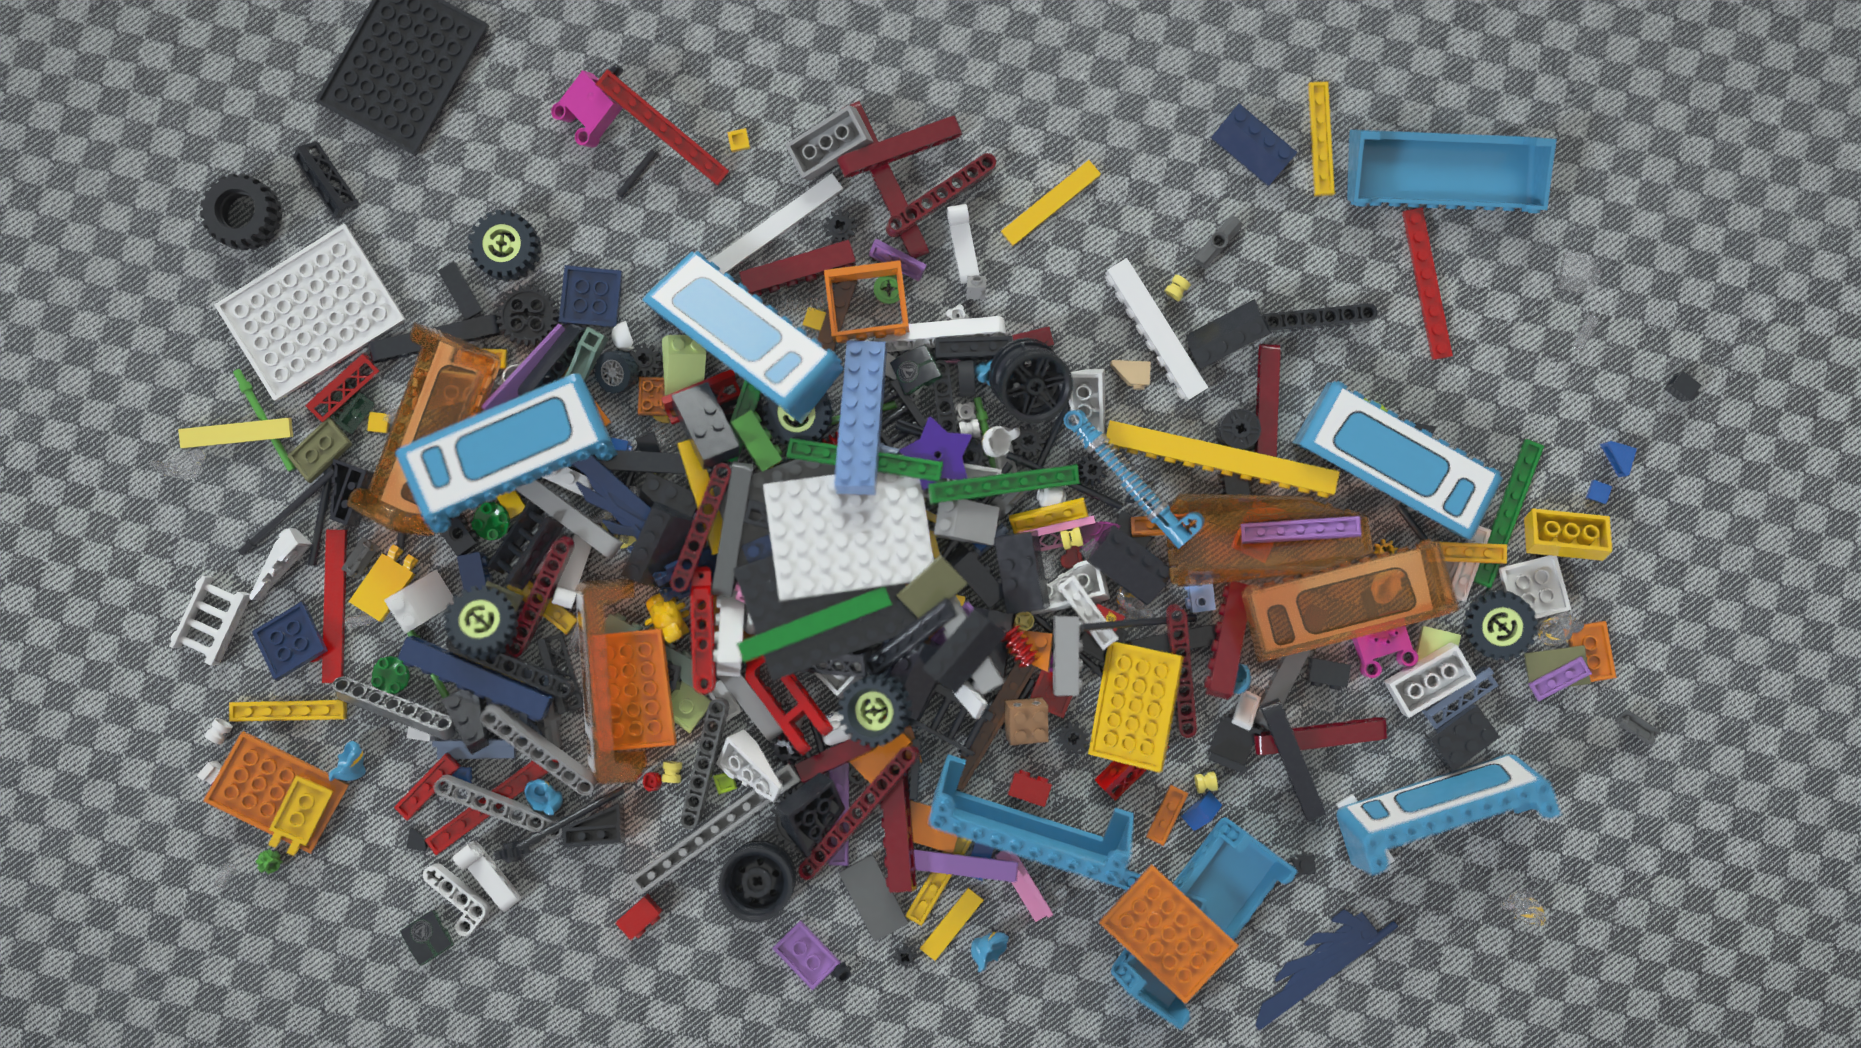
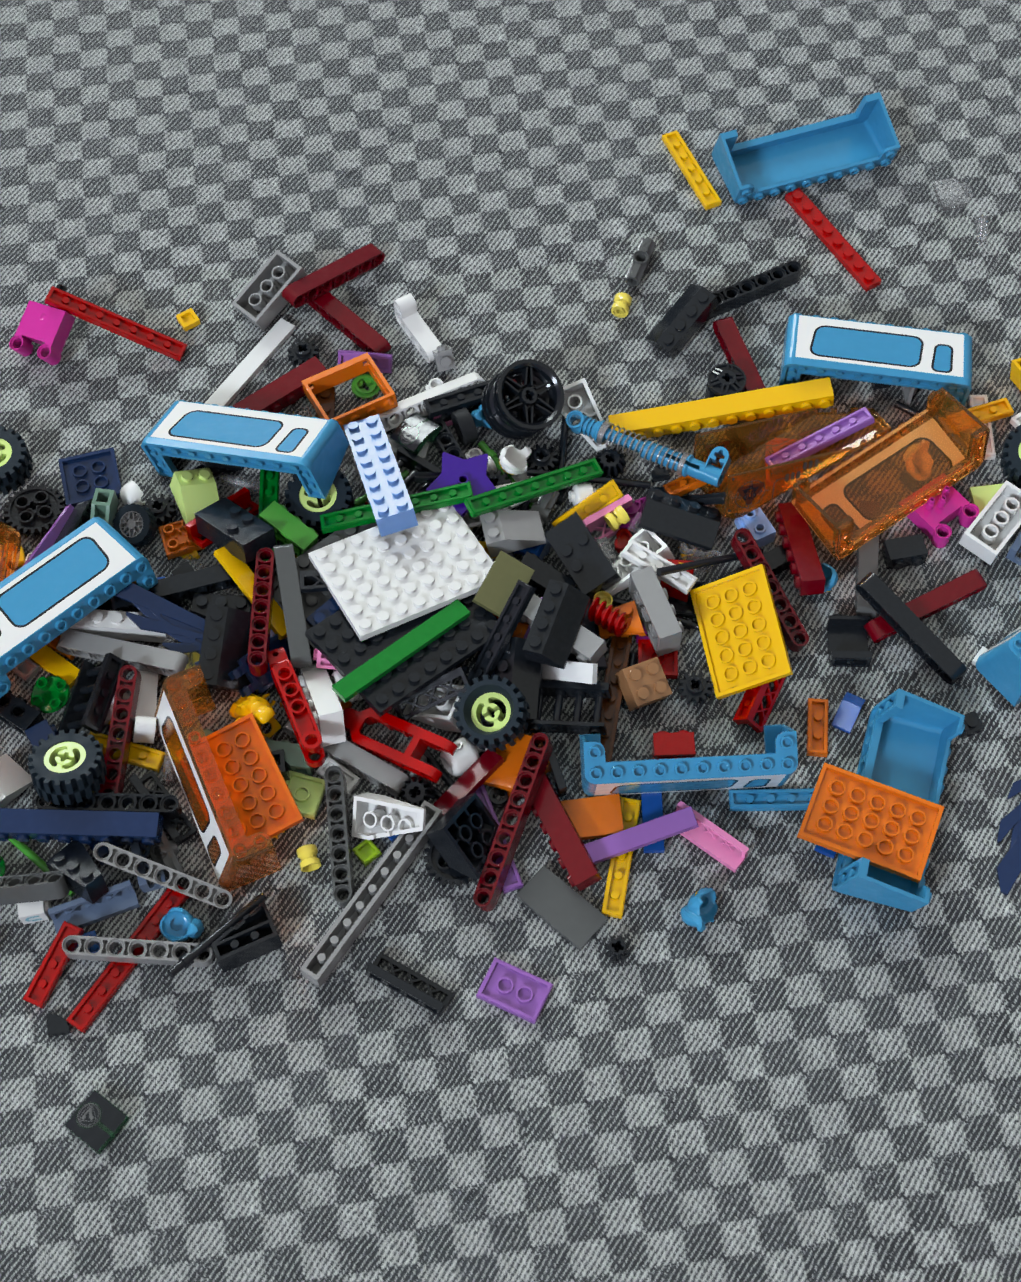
camera: 20 degrees left, 25 degrees down
white beam [423,863,490,936] -> none
white beam [453,841,521,912] -> none
black gear [494,841,530,863] -> none
red brick [615,893,663,940] -> none
black bar [616,149,657,198] -> none
red tile [643,772,662,792] -> none
black wheel [718,840,796,923] -> none
black plate [830,962,852,982] -> none
dark red beam [886,153,996,237] -> none
yellow tile [920,887,983,961] -> none
yellow tile [1001,160,1101,247] -> none
white brick [1105,258,1208,402] -> none
tan slope [1110,360,1151,390] -> none
light yellow wheel [1194,771,1218,794] -> none
dark blue slope [1211,103,1297,187] -> none
white tile [1232,691,1261,731] -> none
green tile [1473,439,1544,588] -> none
none -> black fence [366,952,454,1017]
none -> black axle [681,492,730,505]

